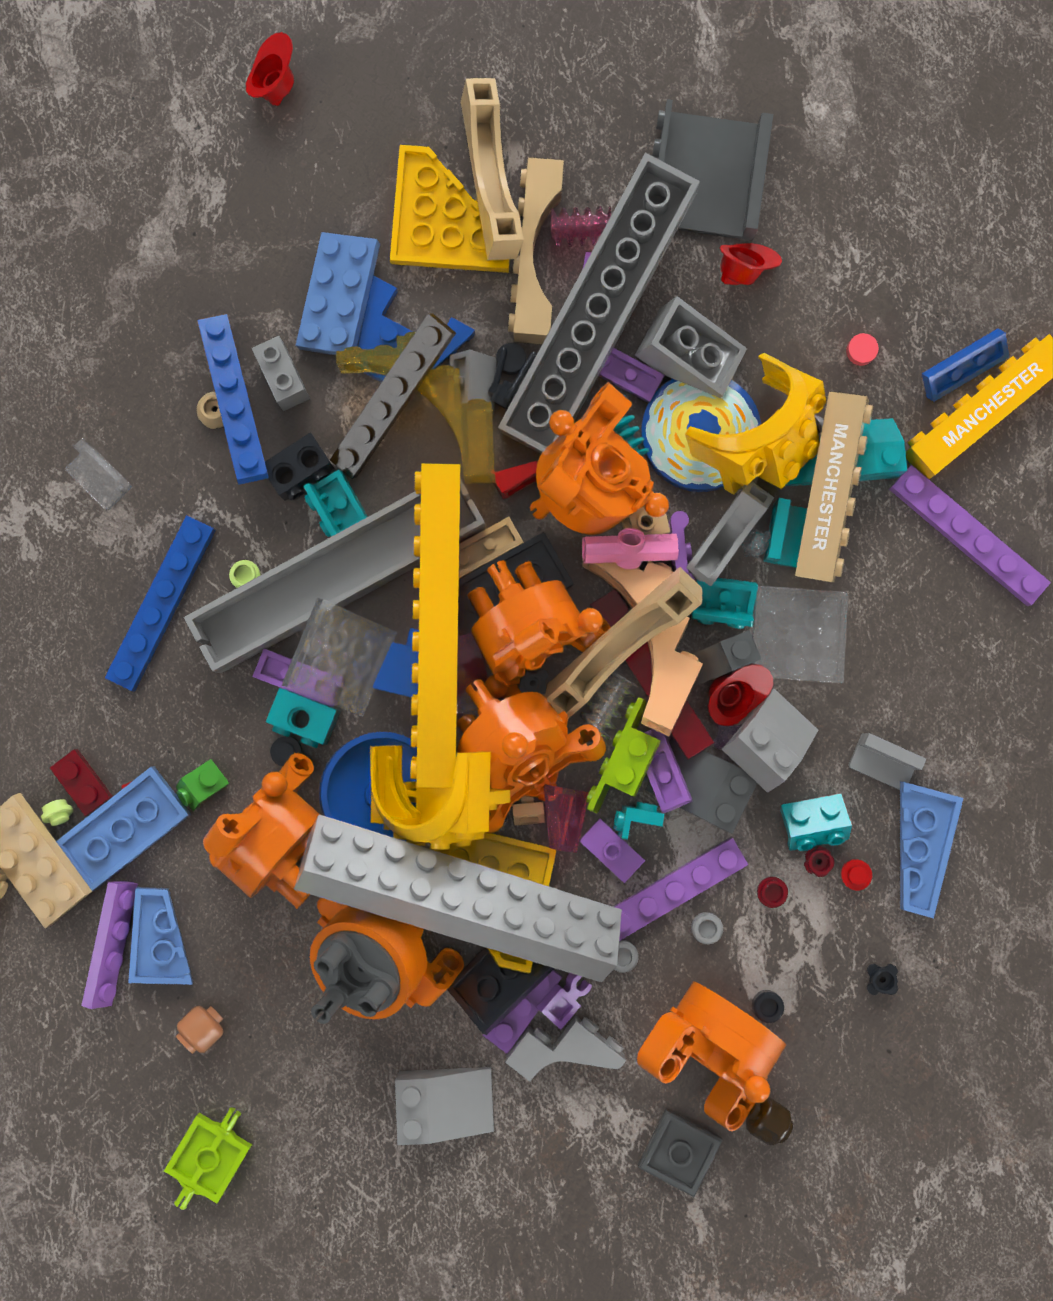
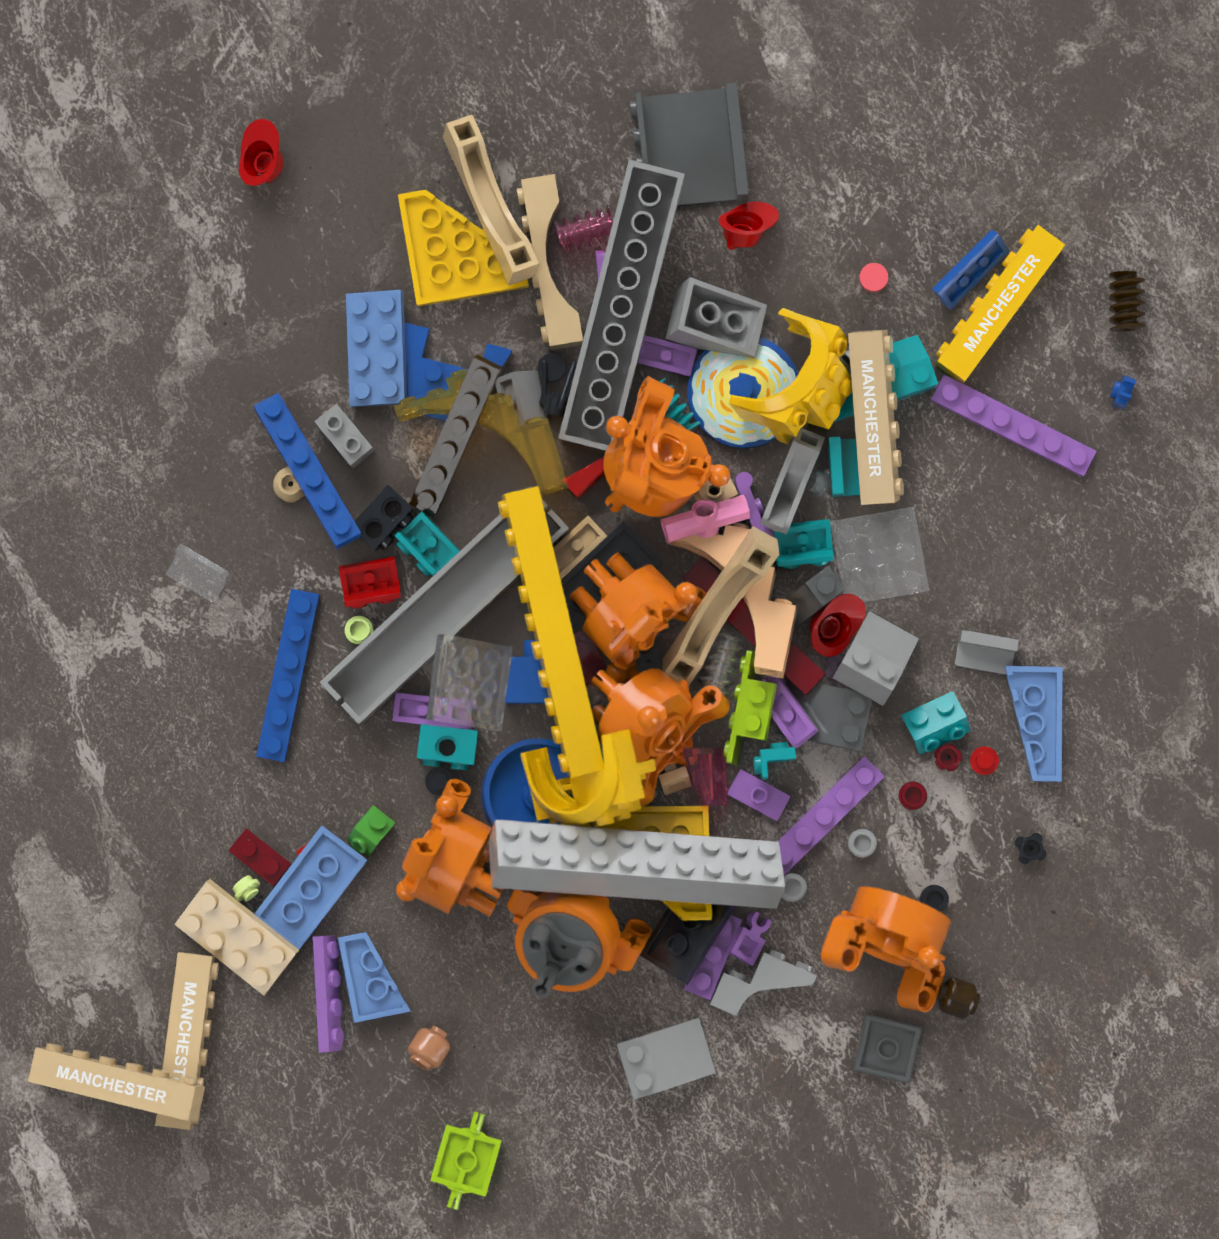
camera: 15 degrees left, 0 degrees up
none -> red bracket [338,556,401,609]

